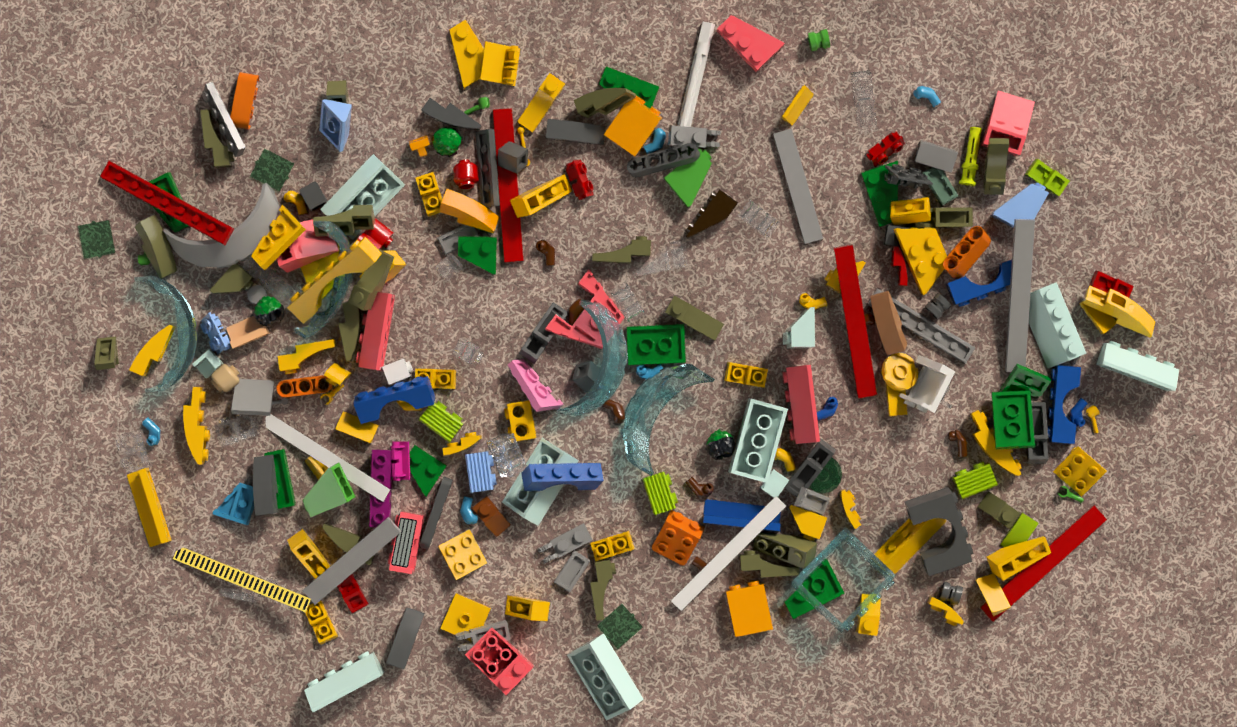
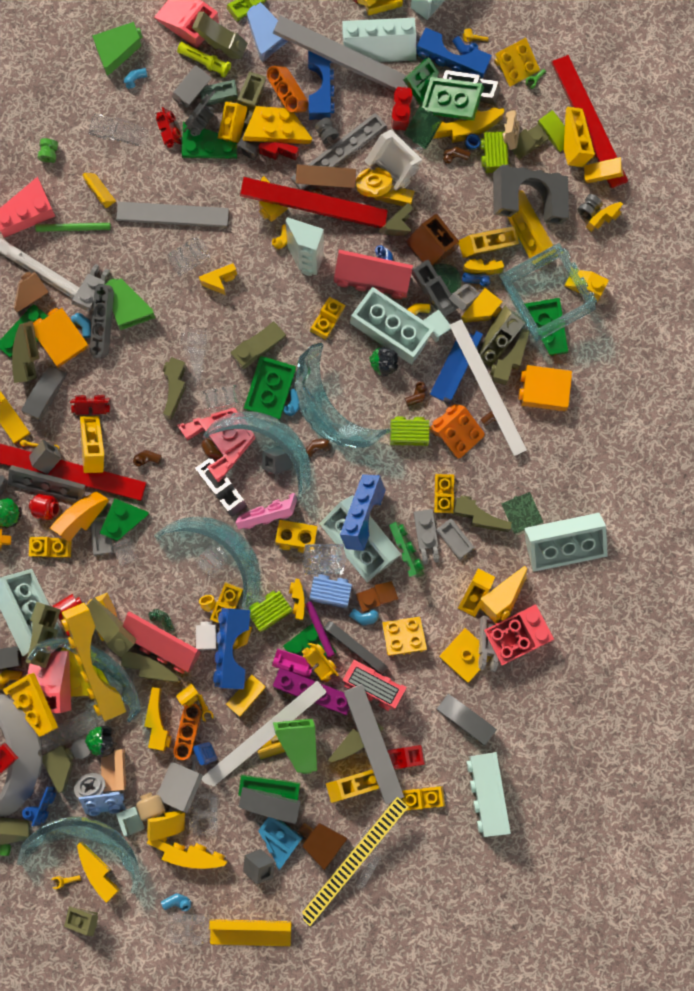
camera: 75 degrees left, 10 degrees down
dark brown slope [685,189,738,239] -> none
none -> medium nougat slope [13,271,48,312]
none -> blue hinge [22,787,56,827]
none -> bright green bar [35,223,111,232]
none -> yellow hand [51,875,81,889]
none -> light grey gear [74,773,106,798]
none -> bright green slope [93,22,143,75]
none -> yellow slope [147,811,185,841]
none -> clear green arm [148,609,175,633]
none -> clear light blue windscreen [154,517,260,610]
none -> blue slope [193,742,217,766]
none -> yellow slope [199,263,237,295]
none -> yellow hinge [199,595,215,612]
none -> dark grey panel [243,849,275,885]
none -> reddish brown torso [297,822,348,870]
none -> yellow hinge [302,643,339,683]
none -> magenta bar [305,601,335,658]
none -> olive slope [378,203,413,236]
none -> green wing [389,522,425,577]
none -> red brick [391,87,412,131]
none -> clear green piece [404,106,442,149]
none -> reddish brown slope [406,213,459,267]
none -> yellow slope [459,226,519,258]
none -> blue arm [462,272,490,287]
none -> blue hinge [465,134,481,150]
none -> yellow slope [480,566,527,624]
none -> tan hinge [503,110,520,150]

